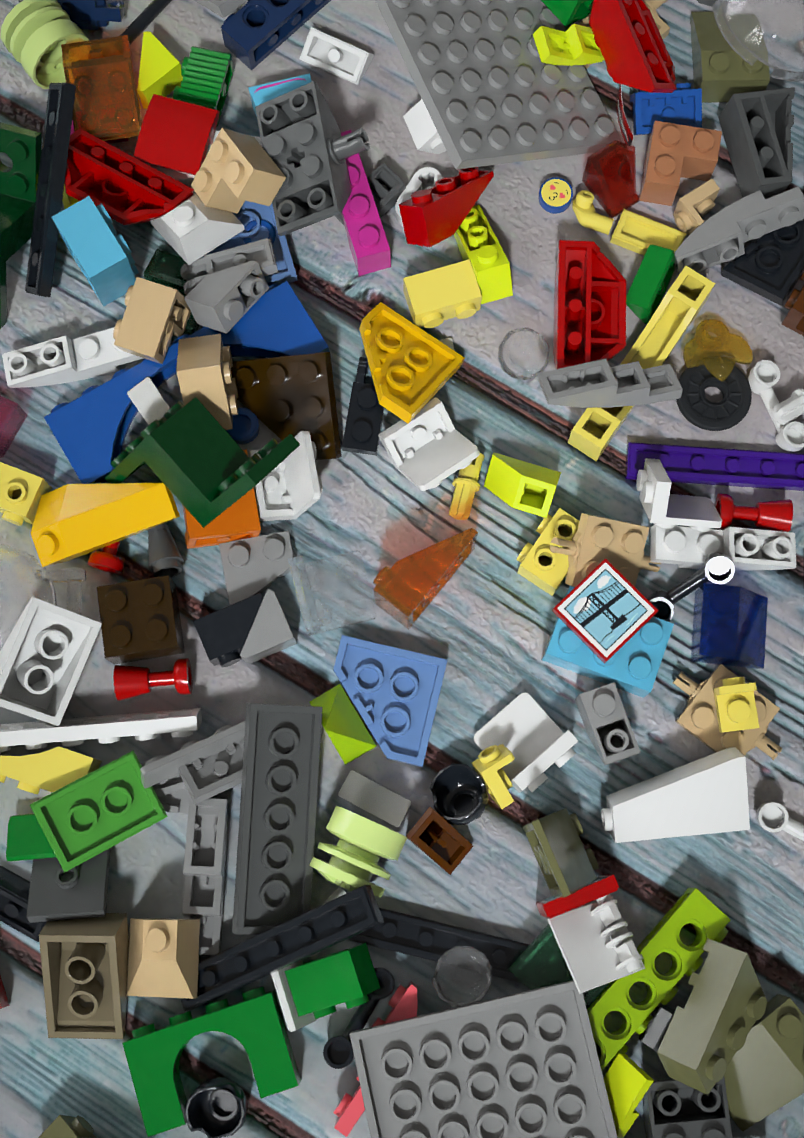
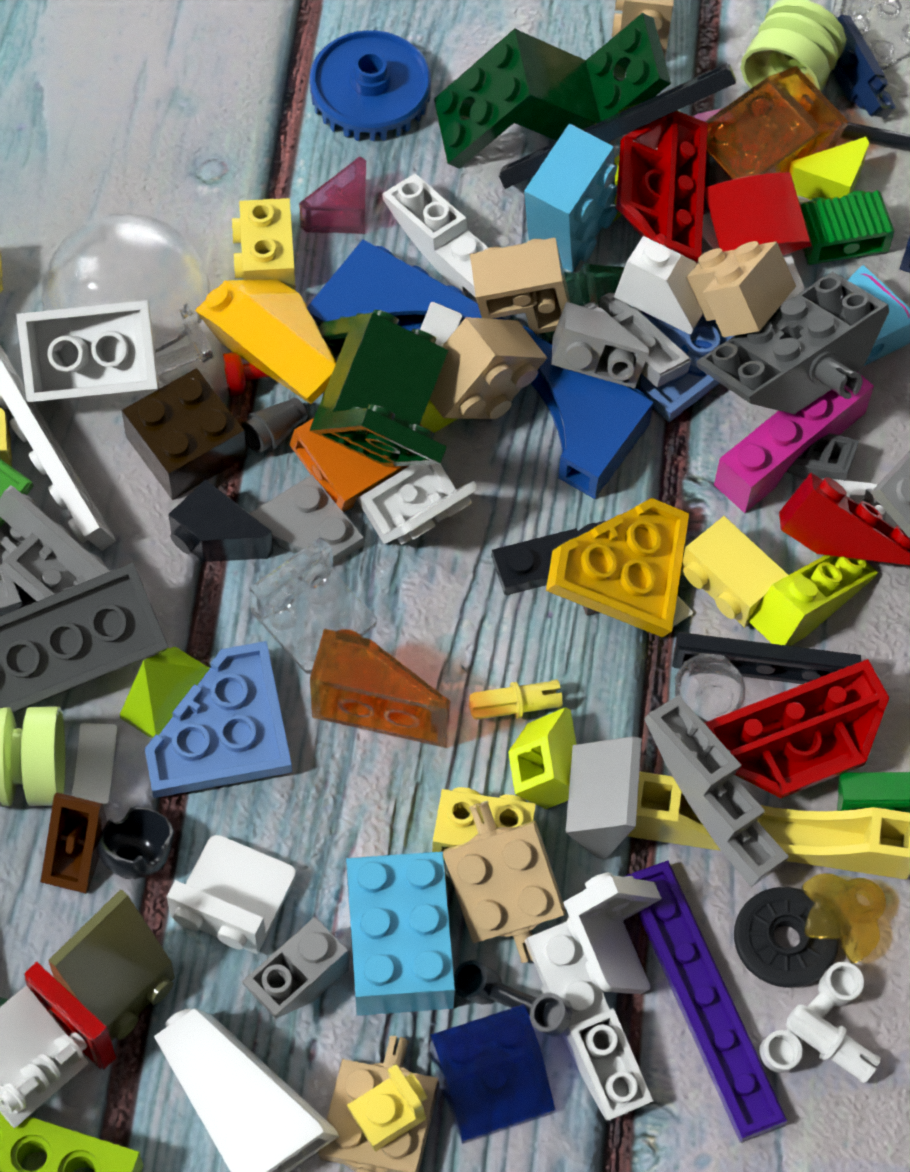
camera: 60 degrees right, 15 degrees down
red piece [113,658,193,701] -> none
blue tile [225,408,260,444] -> none
dark brown plate [231,352,342,460] -> none
light grey slope [240,589,297,664] -> none
white bracket [378,397,480,491] -> none
light yellow bracket [471,744,515,809] -> none
tile [552,558,659,664] -> none
red piece [715,493,793,532] -> none
none -> light grey slope [566,736,642,859]
none -> black tile [672,632,861,684]

